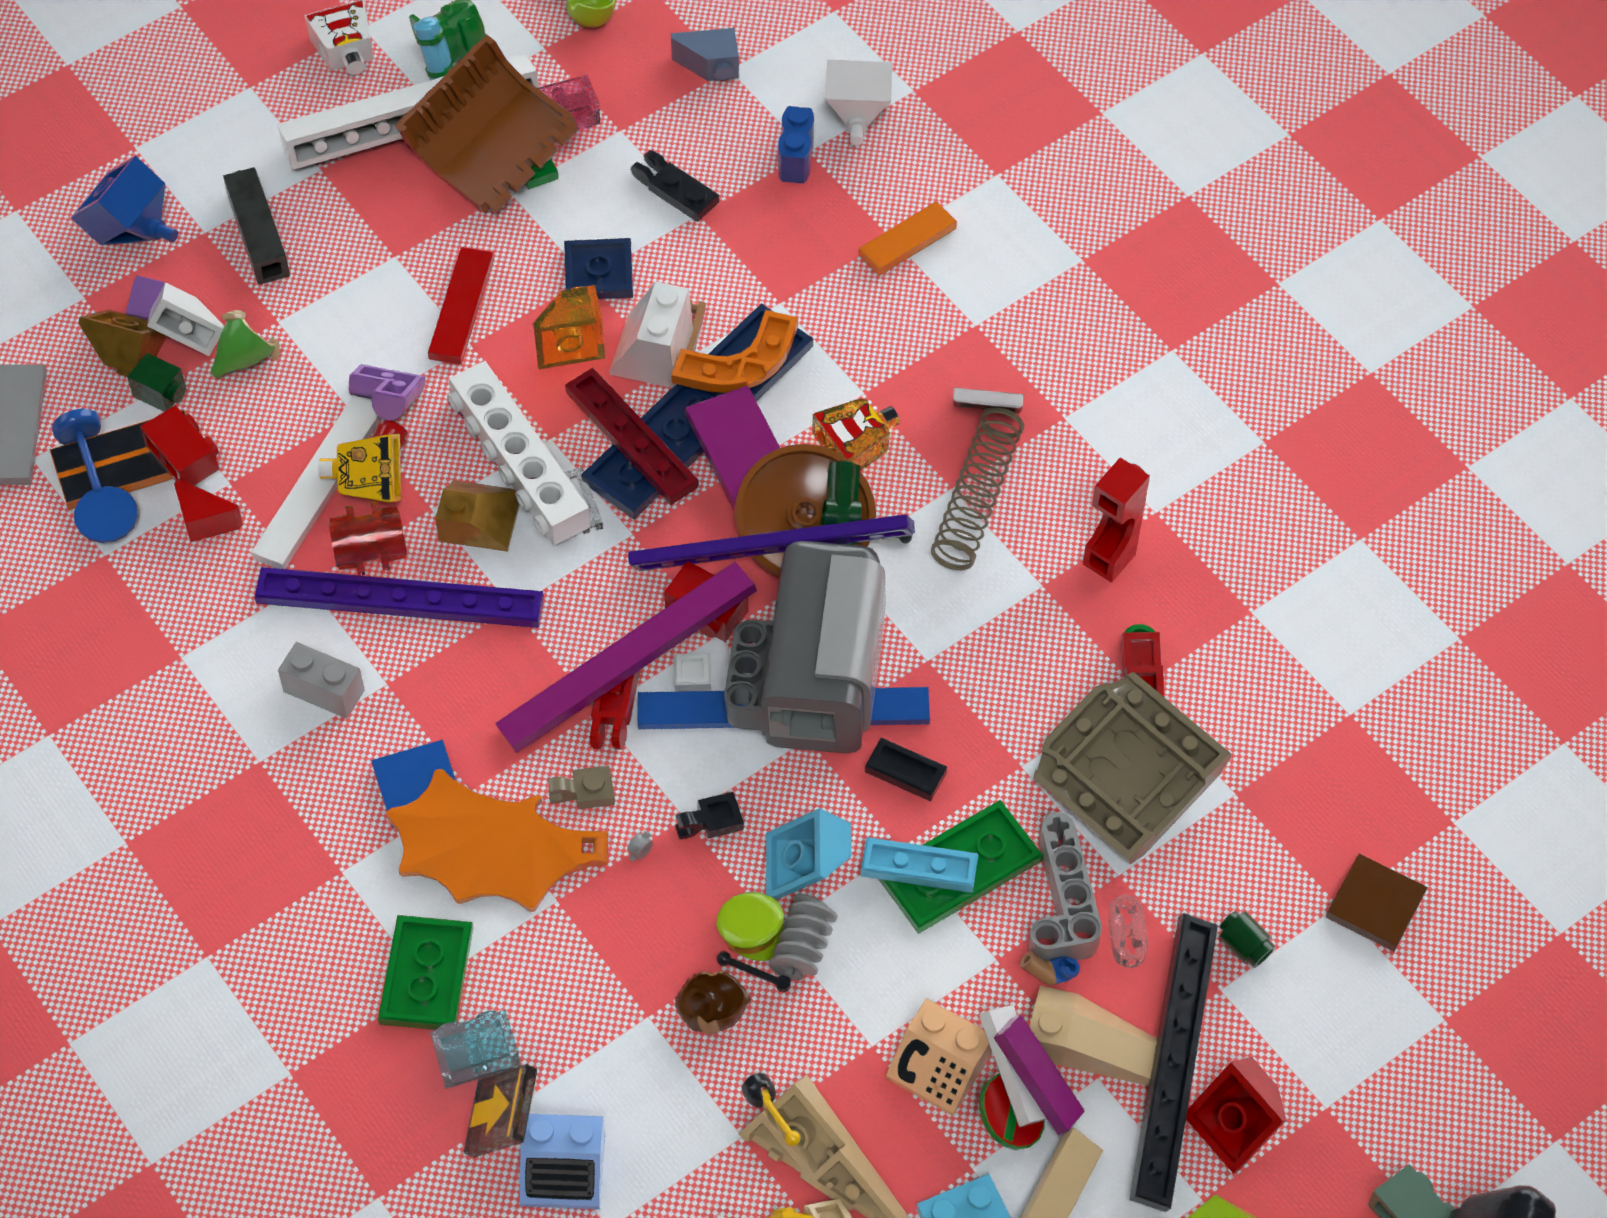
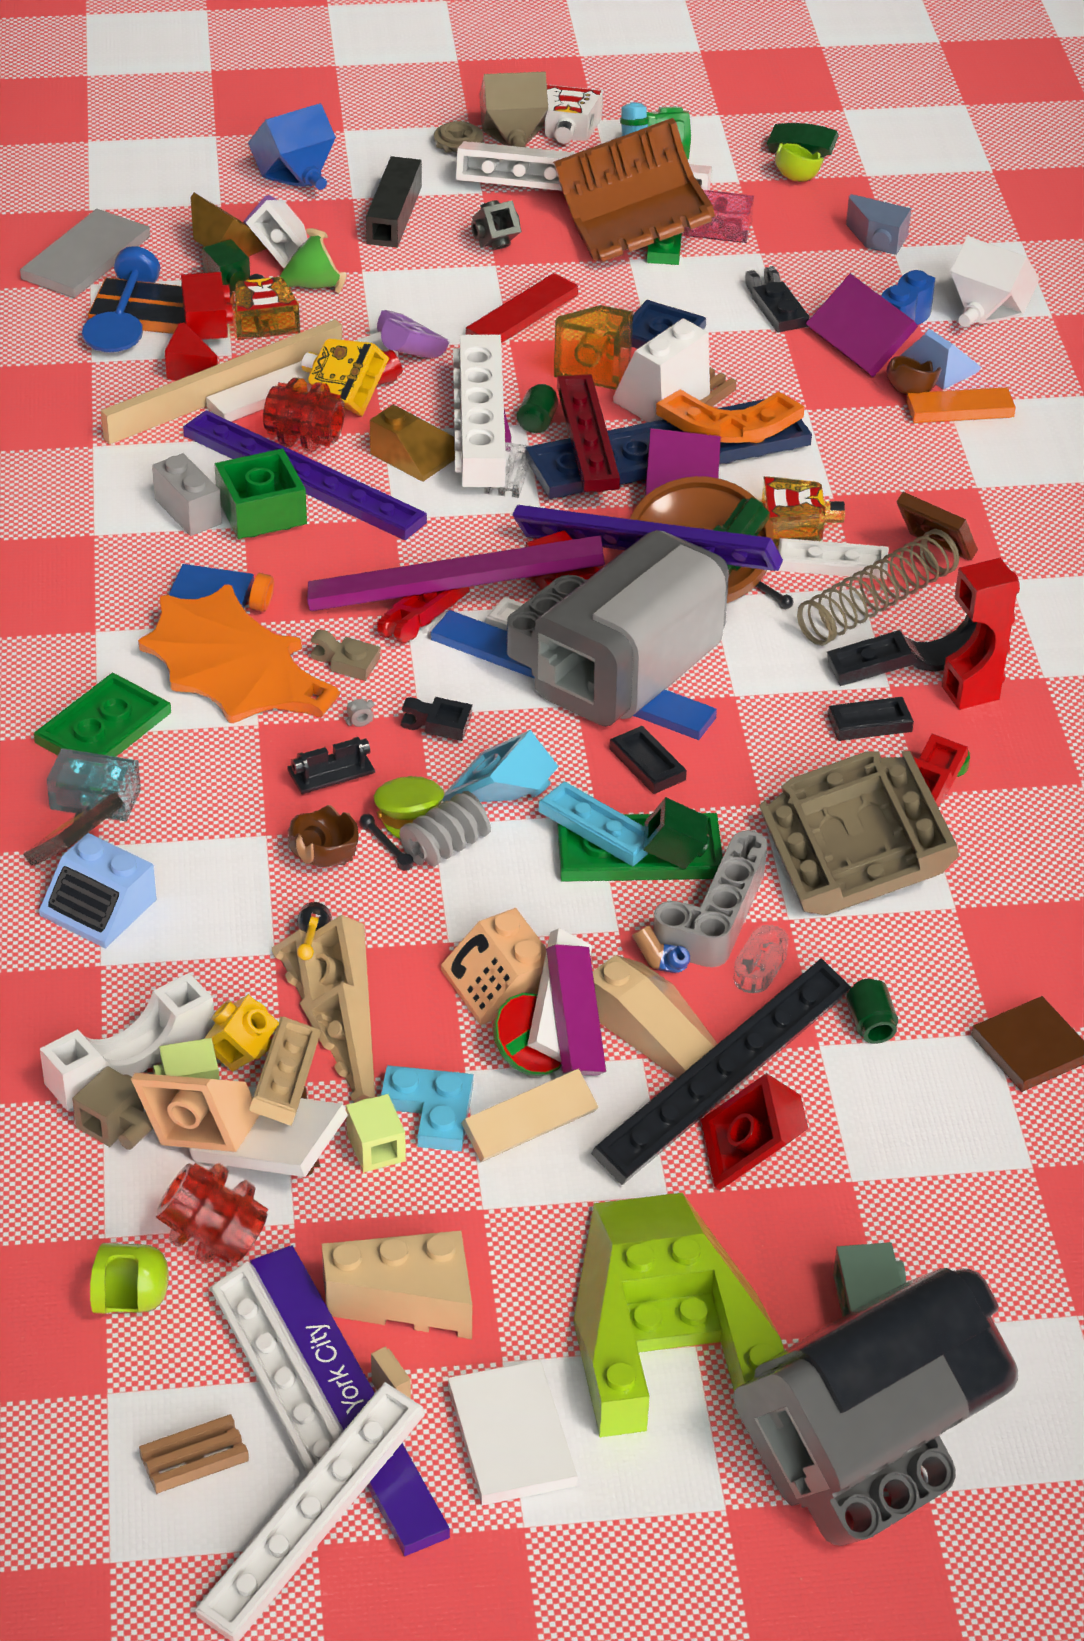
camera: 30 degrees right, 15 degrees down
none -> tan tile [101,319,342,445]
none -> green brick [214,449,307,539]
none -> clear yellow torso [235,274,300,340]
none -> orange tile [249,573,274,612]
none -> black hinge [287,737,375,794]
none -> dark tan gear [434,121,483,153]
none -> pearl dark grey brick [471,200,522,250]
none -> dark tan piece [479,72,548,147]
none -> dark green brick [517,384,558,433]
none -> dark green brick [643,797,710,869]
none -> white tile [779,538,889,580]
none -> magenta tile [806,273,918,377]
none -> black piece [827,615,977,686]
none -> black tile [828,697,914,741]
none -> reddish brown hair [886,356,942,395]
none -> light blue slope [900,329,981,390]

